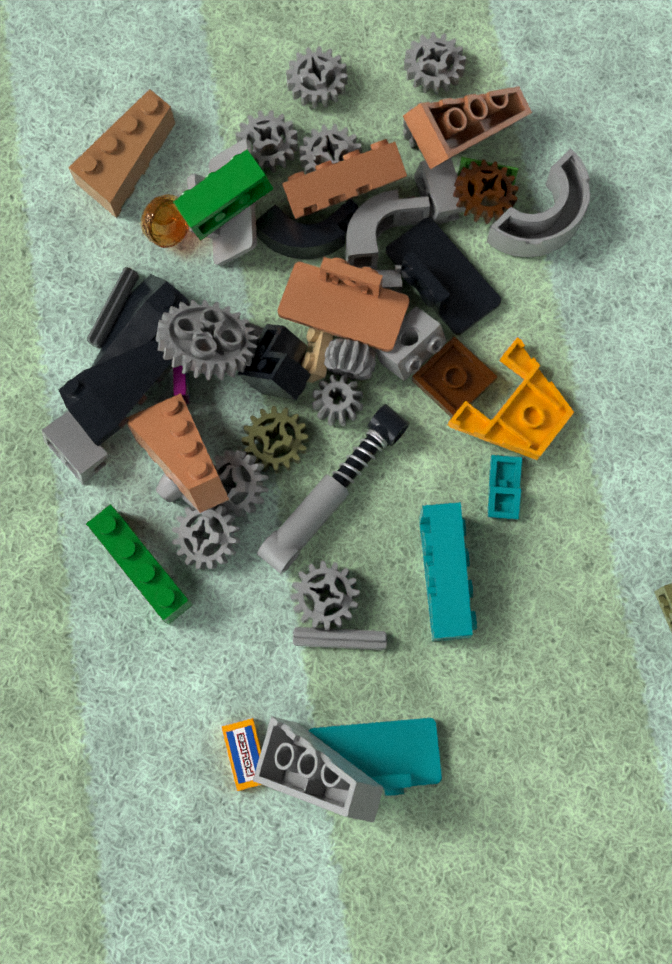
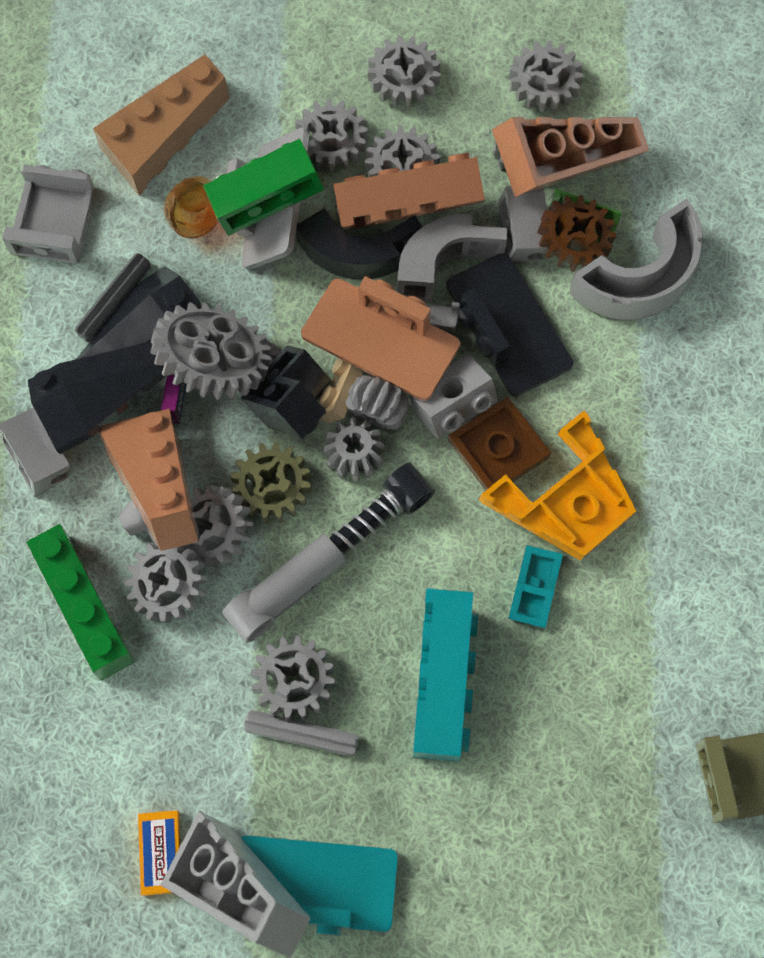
camera: 10 degrees right, 5 degrees down
none -> light grey panel [2,165,96,264]

